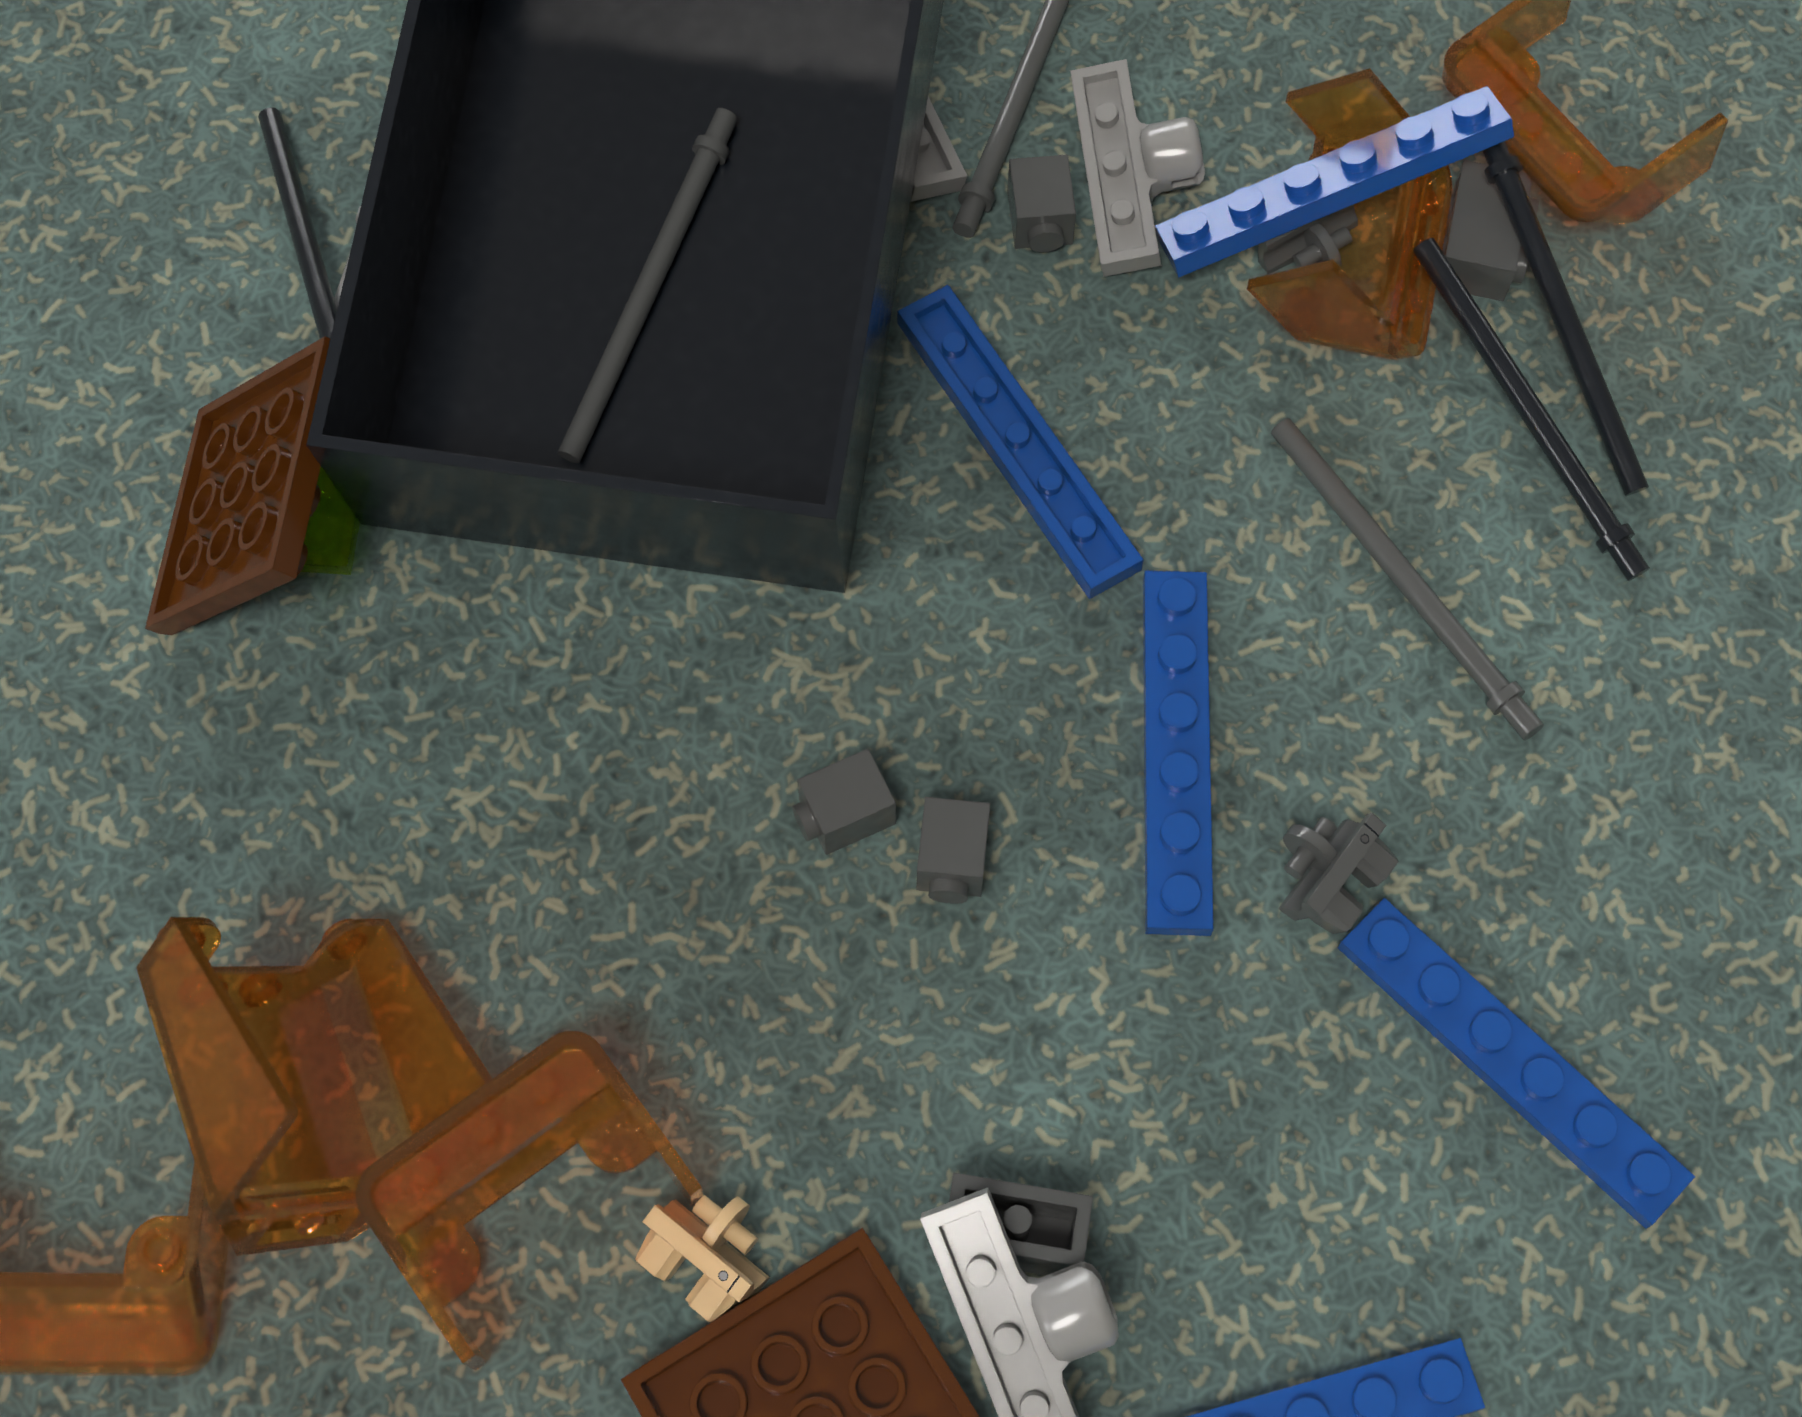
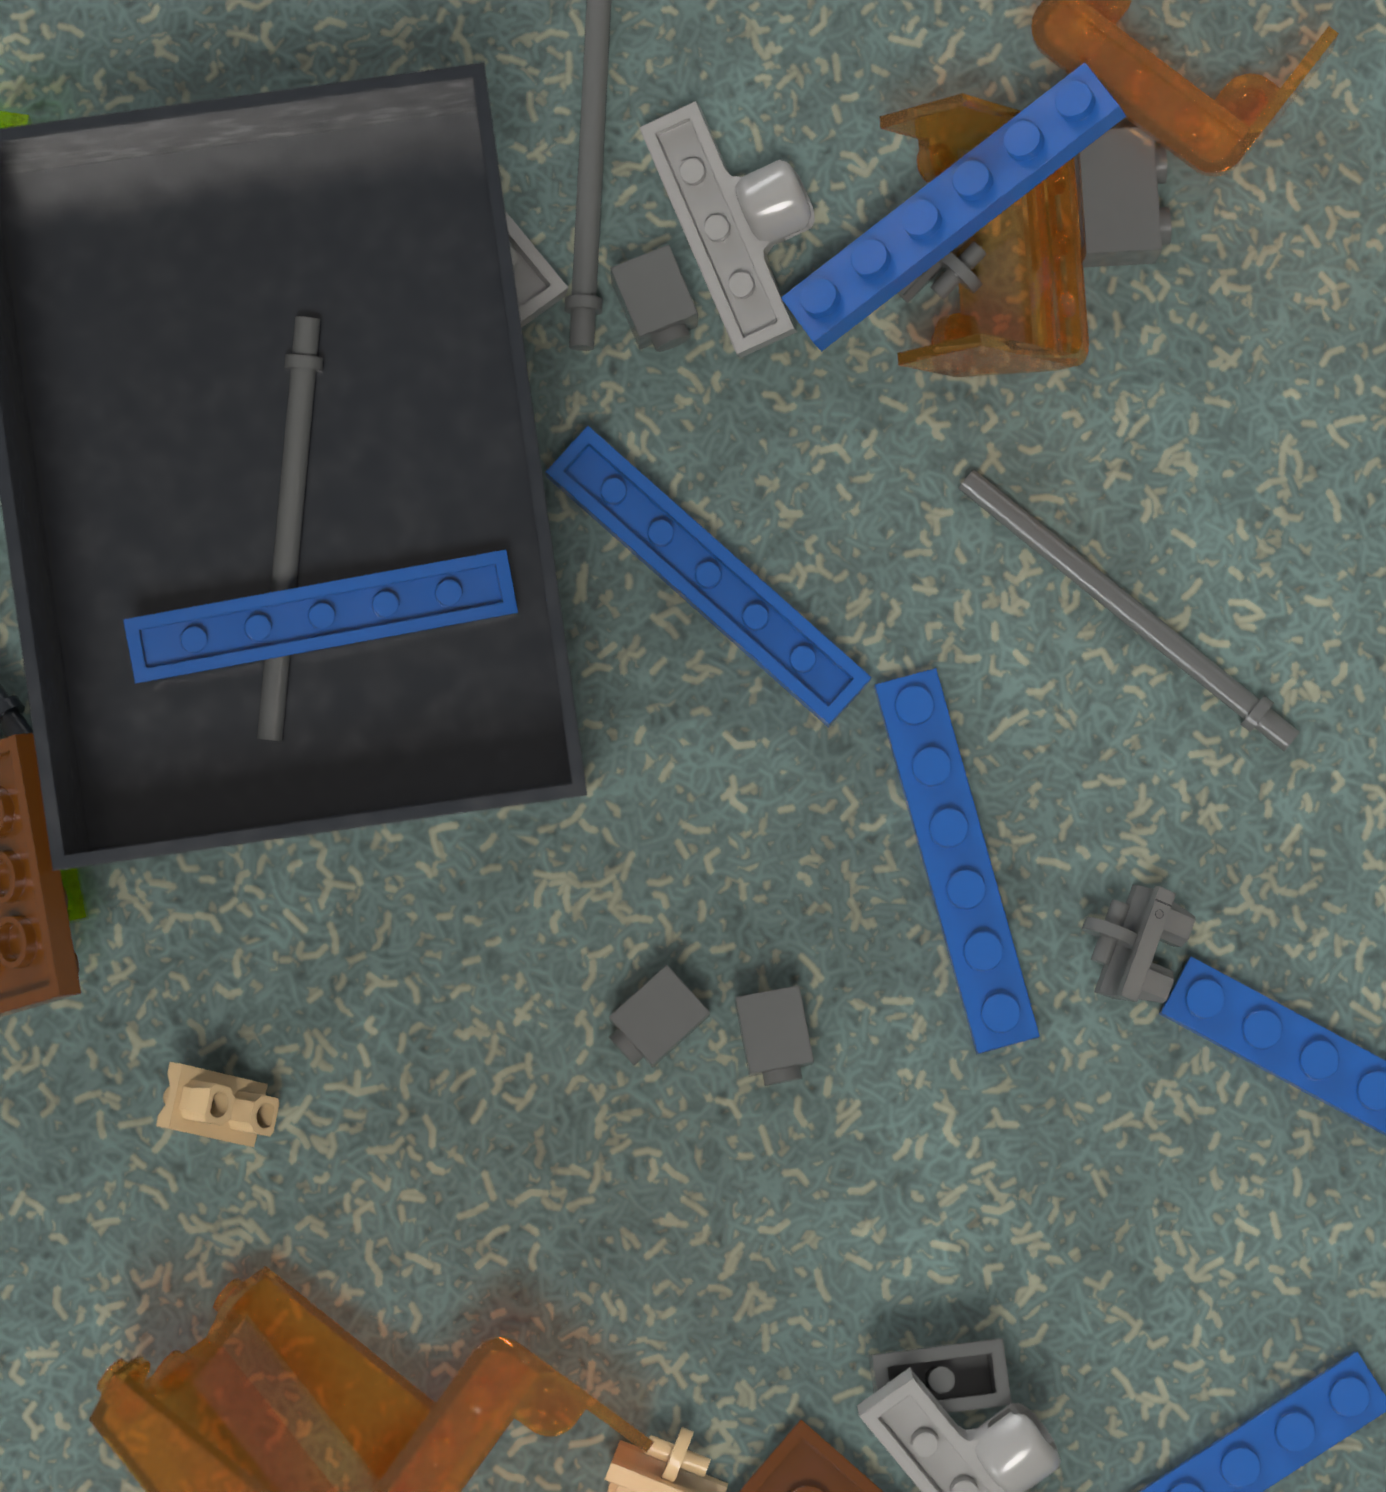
camera: 20 degrees left, 15 degrees up
black bar [1413,238,1650,581] -> none
black bar [1482,141,1649,496] -> none
none -> blue plate [123,550,518,684]
none -> tan hips [156,1062,279,1147]

